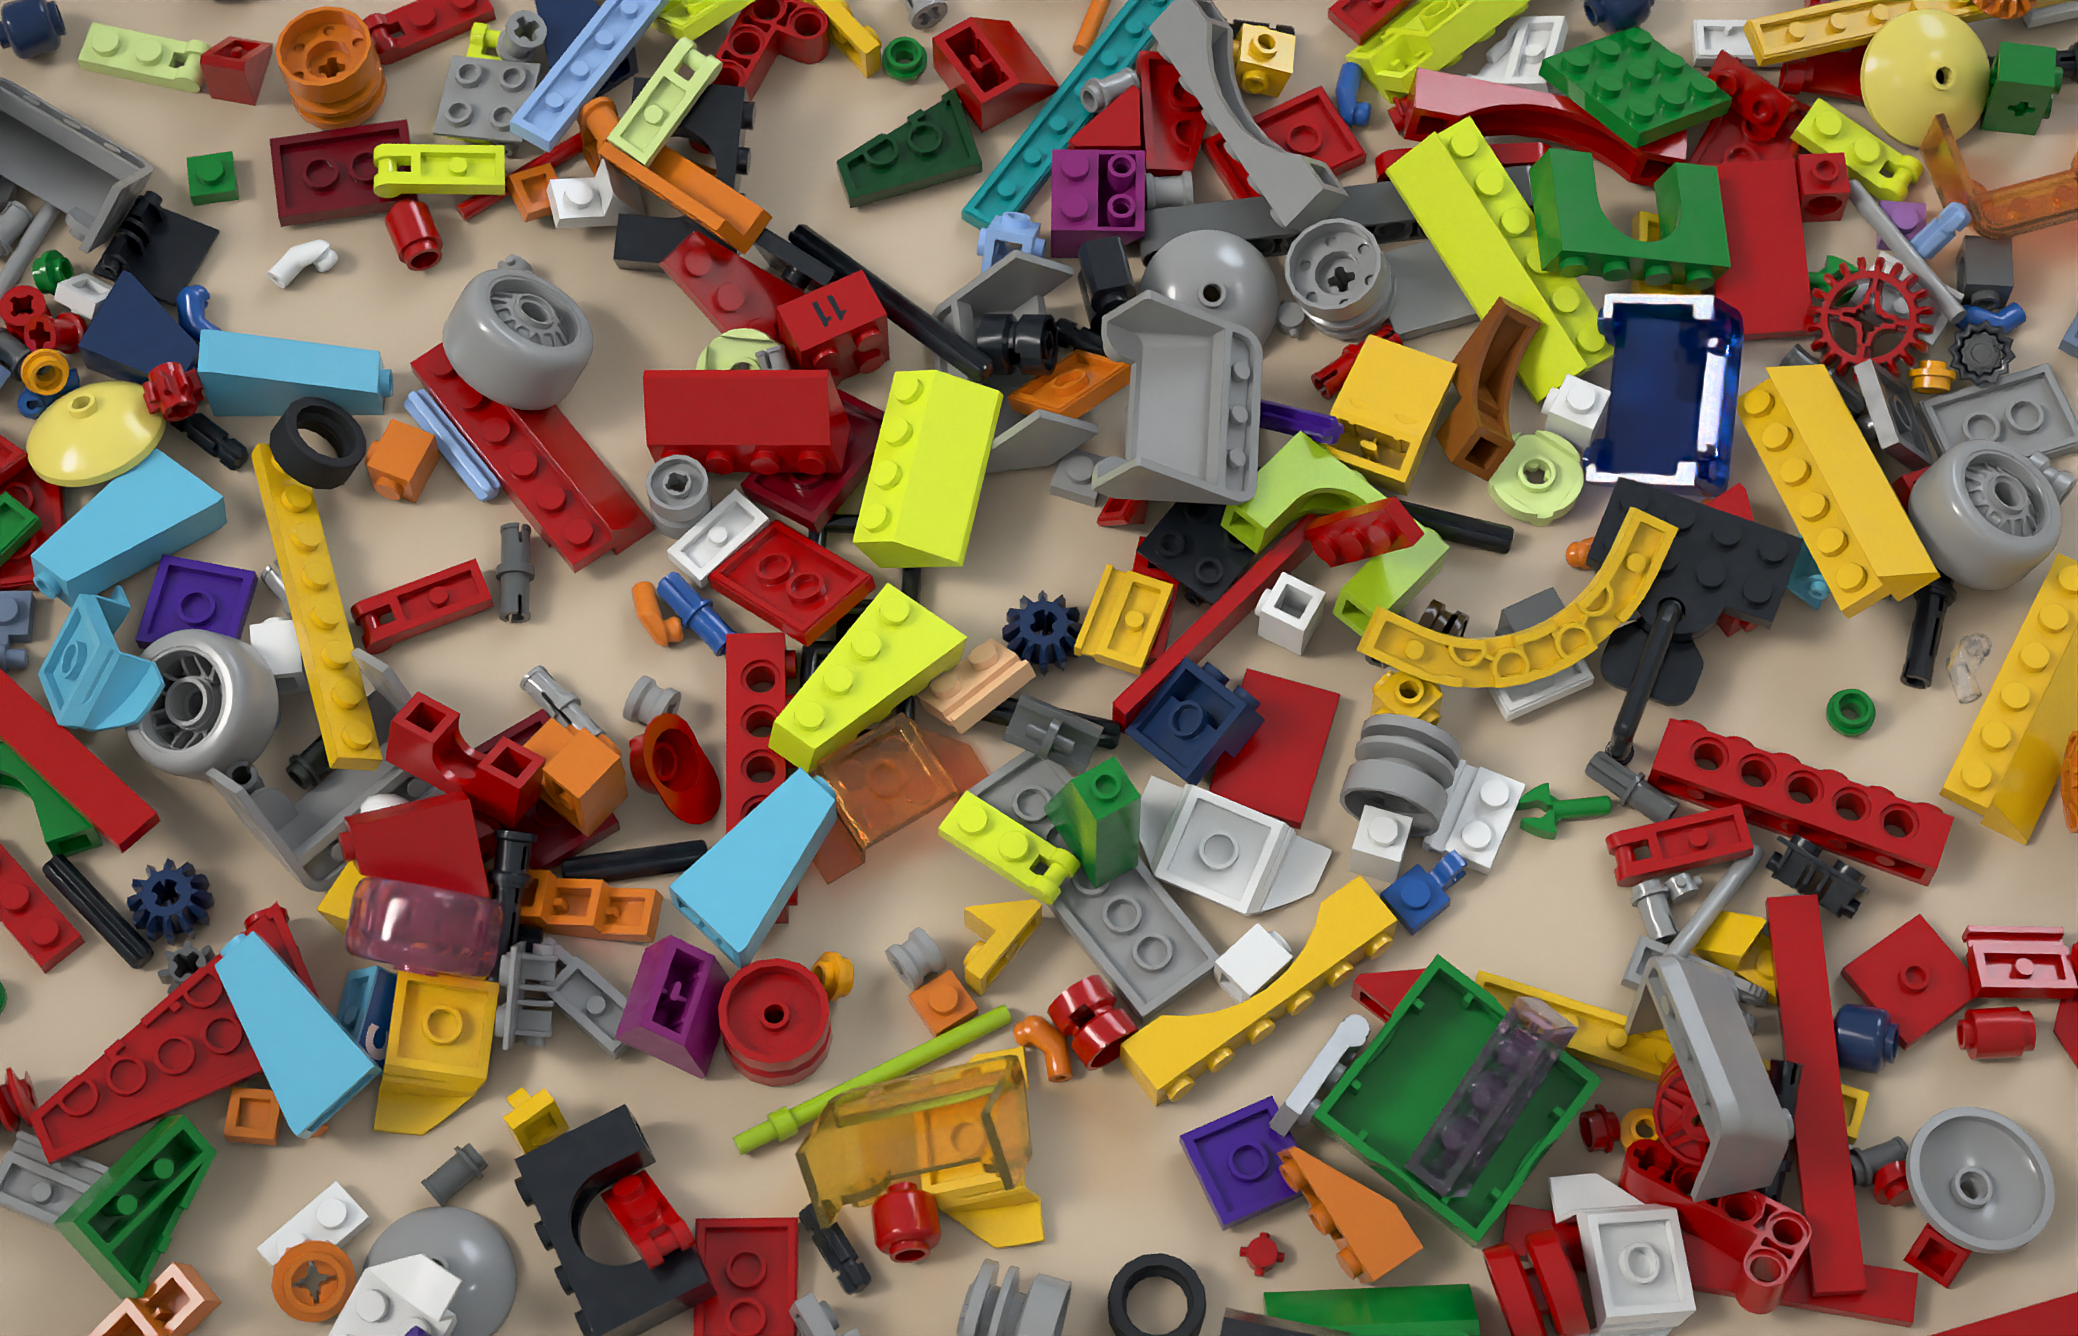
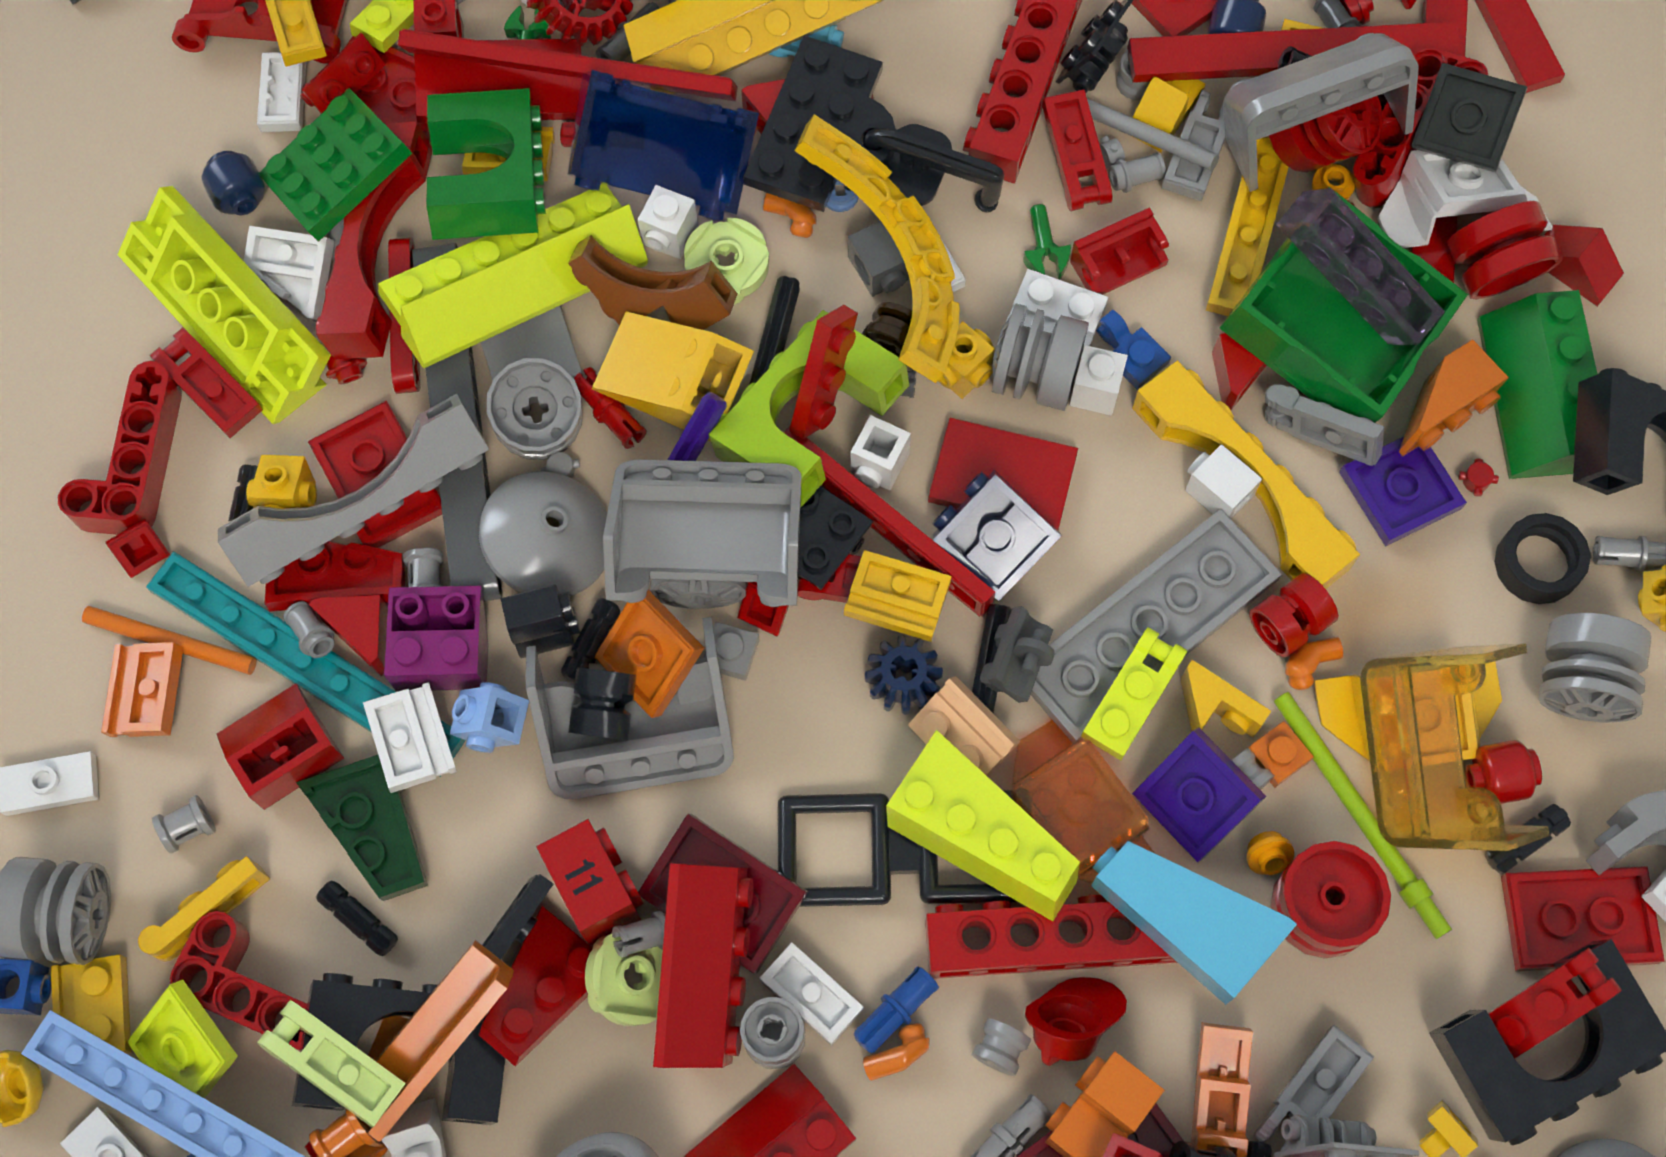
camera: 90 degrees left, 5 degrees up
black axle [562,839,708,882] -> none
magenta slope [614,935,730,1079] -> none
red tile [707,519,876,647] -> none
black axle [788,224,994,383] -> none
neon yellow slope [852,370,1004,568] -> none
green plate [882,37,927,81] -> none
green slope [1044,756,1141,889] -> none
white piece [1139,775,1333,917] -> none
blue arm [1335,62,1372,128] -> none
dark grey axle [1585,751,1680,823] -> none
green plate [1826,689,1876,737] -> none
none -> black axle [316,880,398,956]
none -> white plate [363,682,457,793]
none -> red tile [398,29,738,102]
none -> red hinge [1070,207,1169,295]
none -> dark purple plate [1132,728,1267,863]
none -> pearl dark grey plate [1412,63,1527,173]

